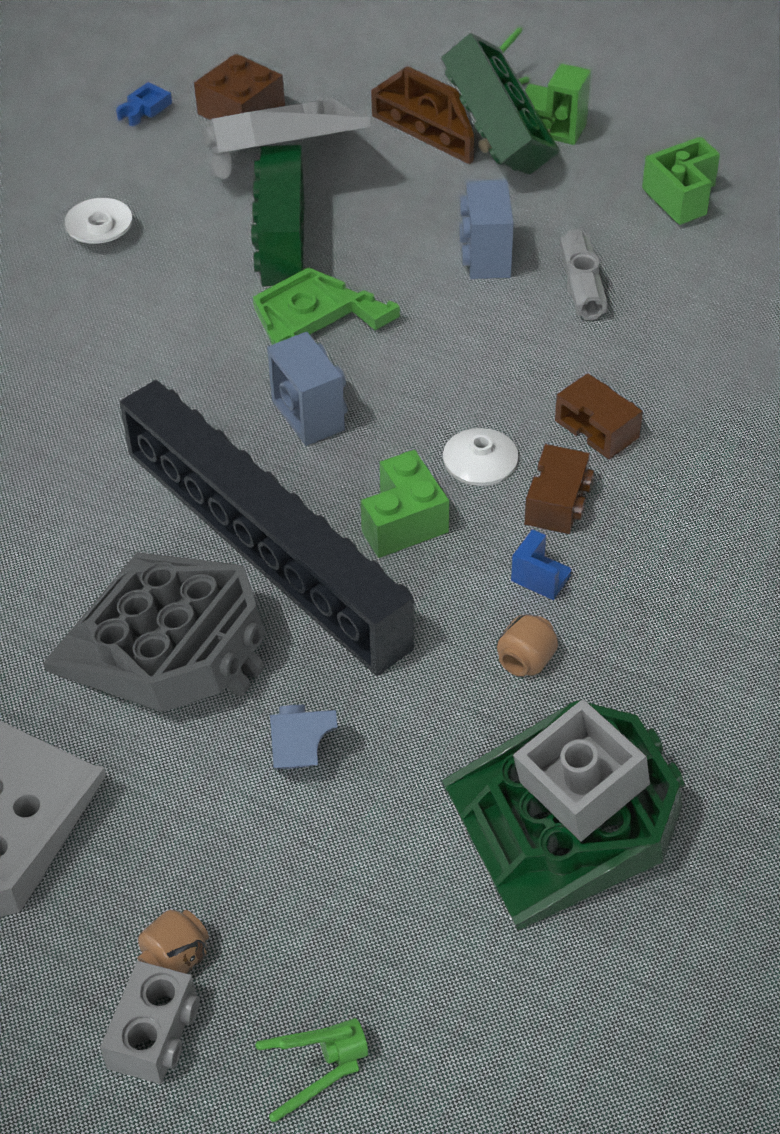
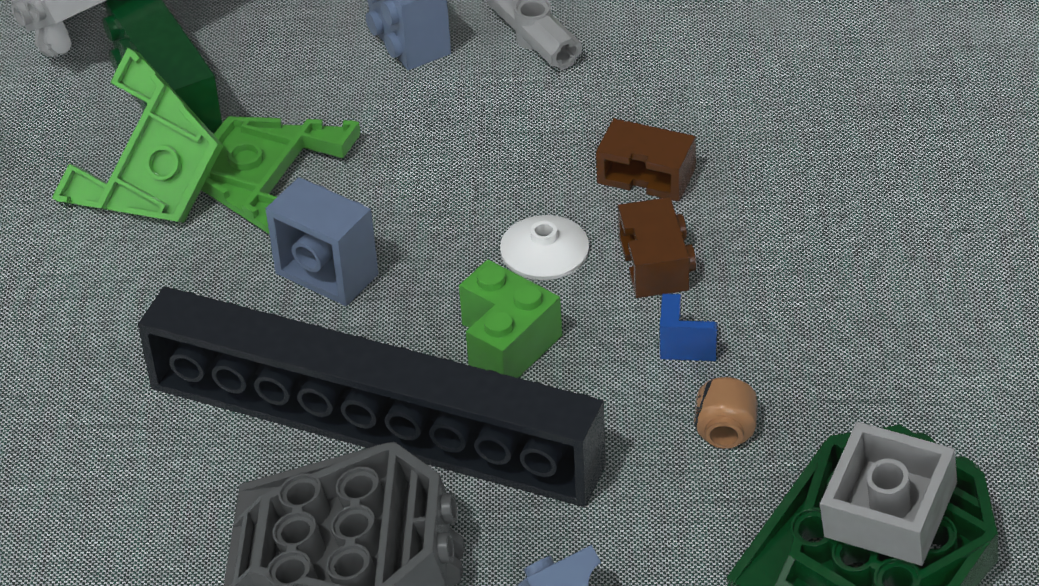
camera: 25 degrees left, 5 degrees down
none -> bright green wing [52,48,224,223]

